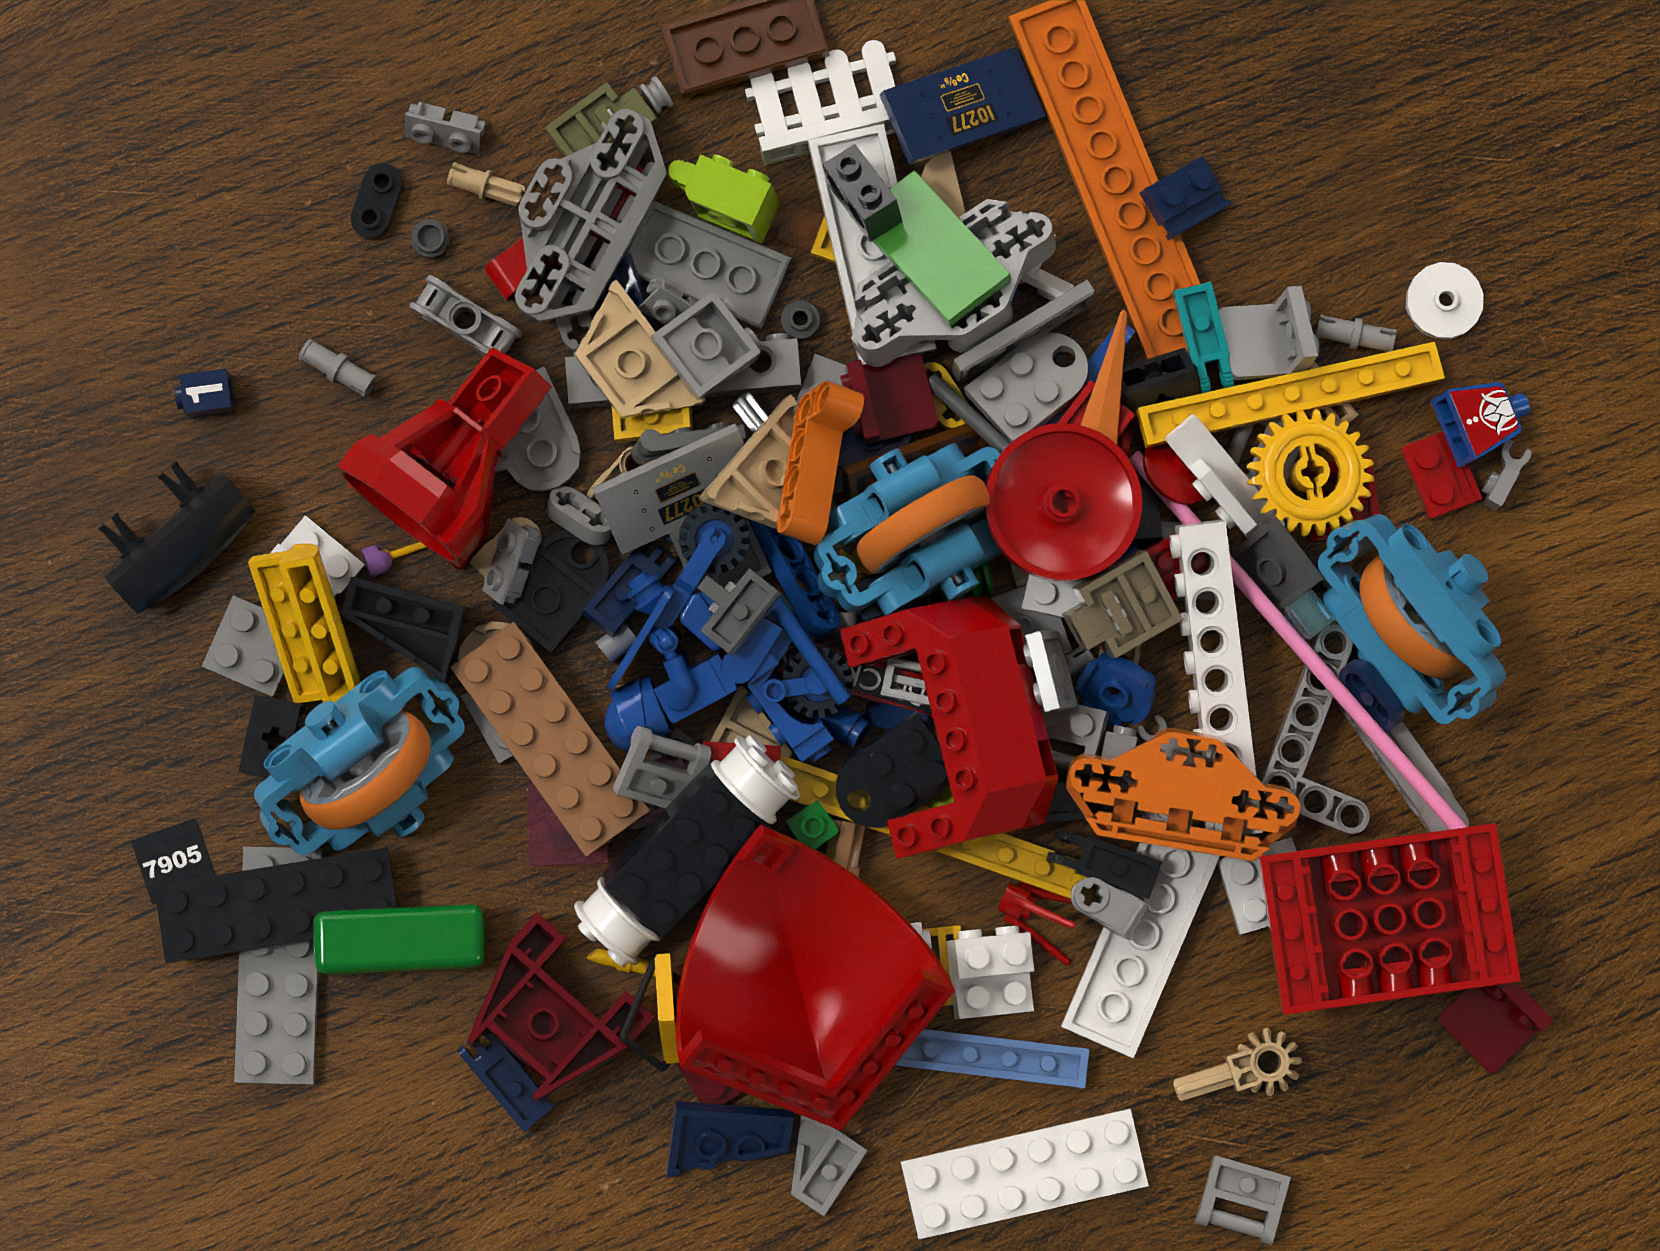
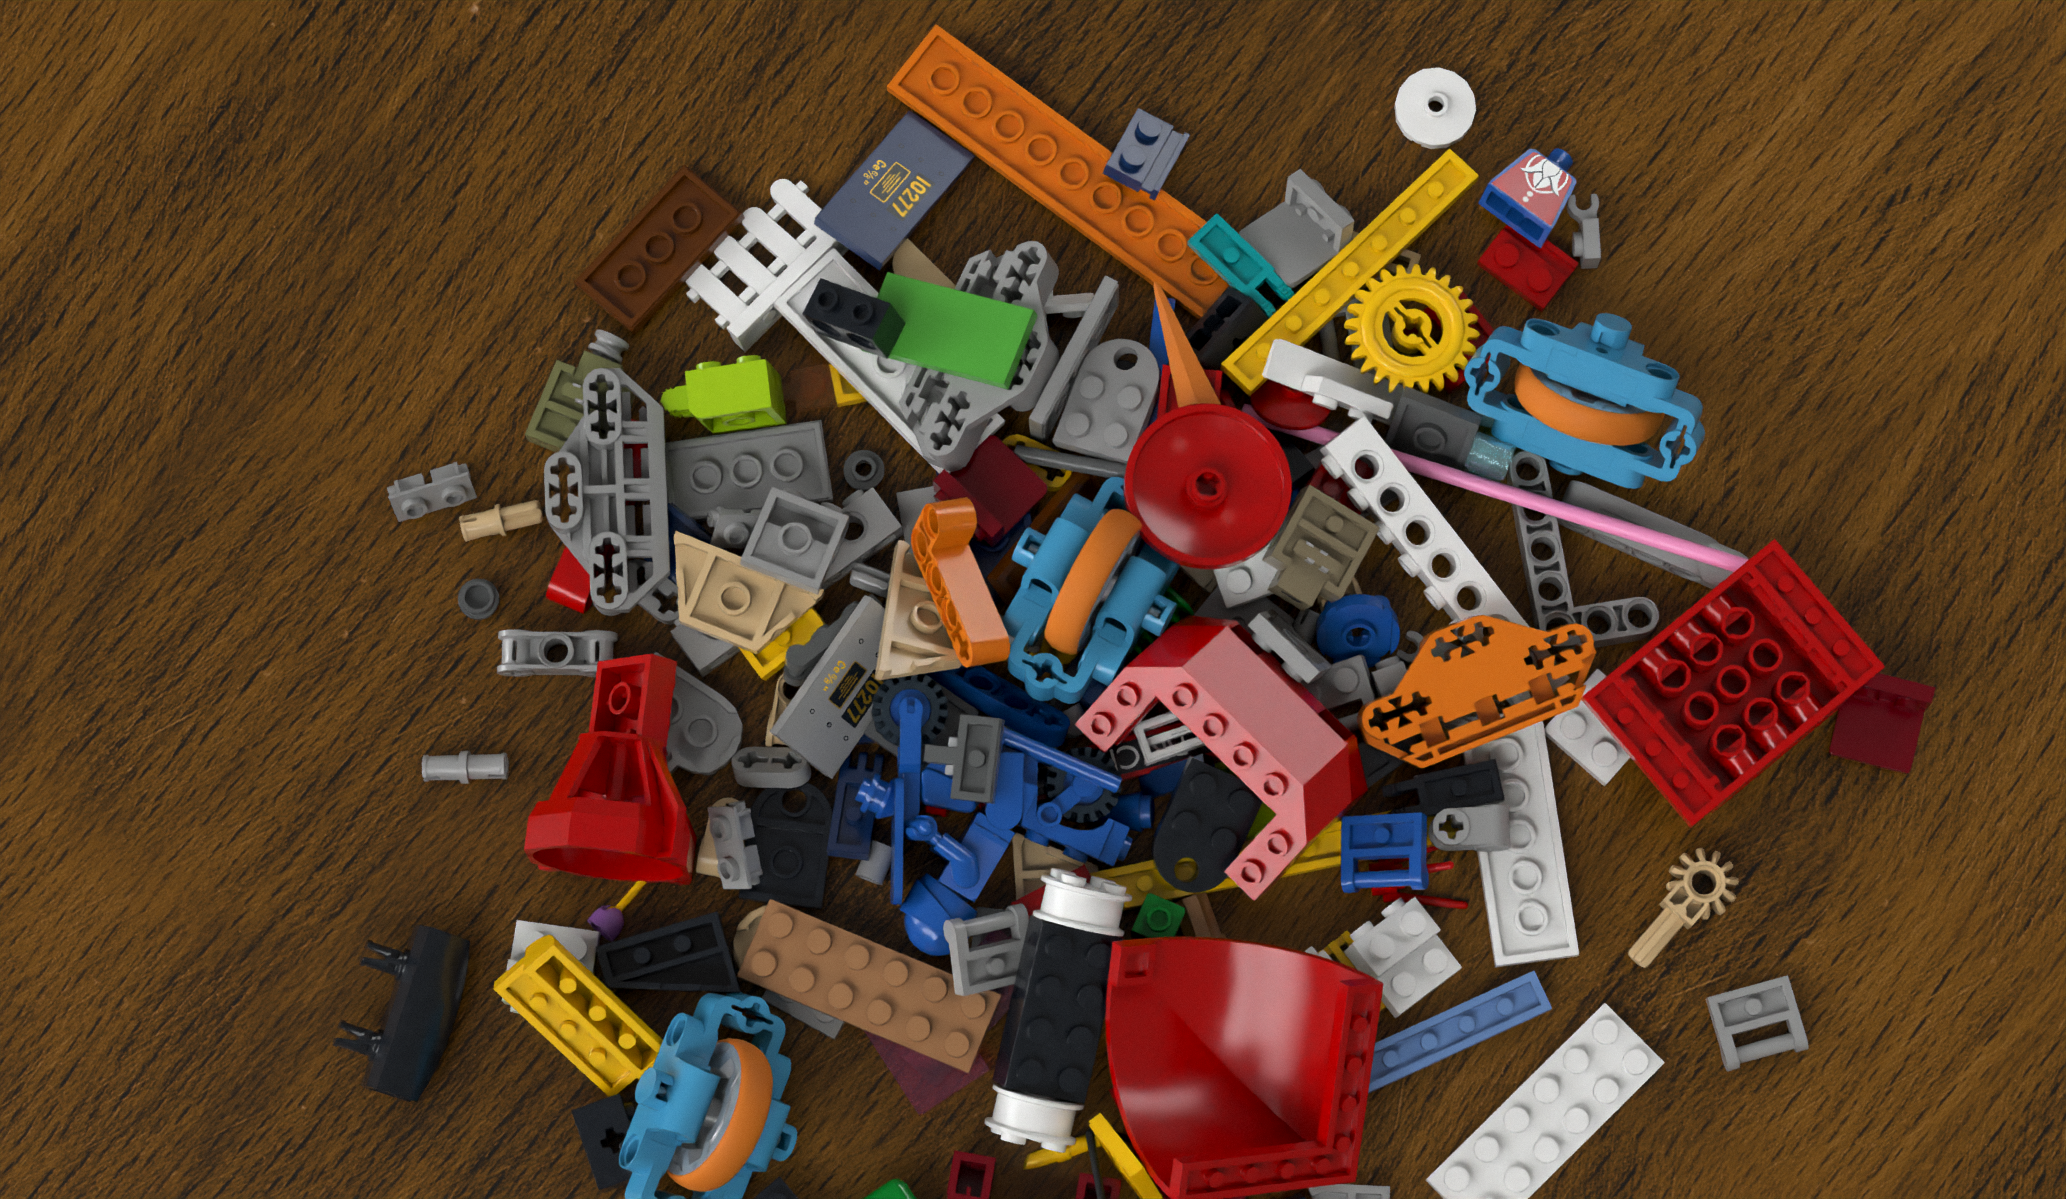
camera: 25 degrees left, 5 degrees down
dark blue brick [175,369,236,419] -> none
light grey plate [202,595,285,698] -> none
black plate [351,163,403,240] -> none
light grey pin [1316,314,1397,352] -> none
dark blue plate [1339,659,1404,732] -> none
none -> blue plate [1341,812,1429,893]

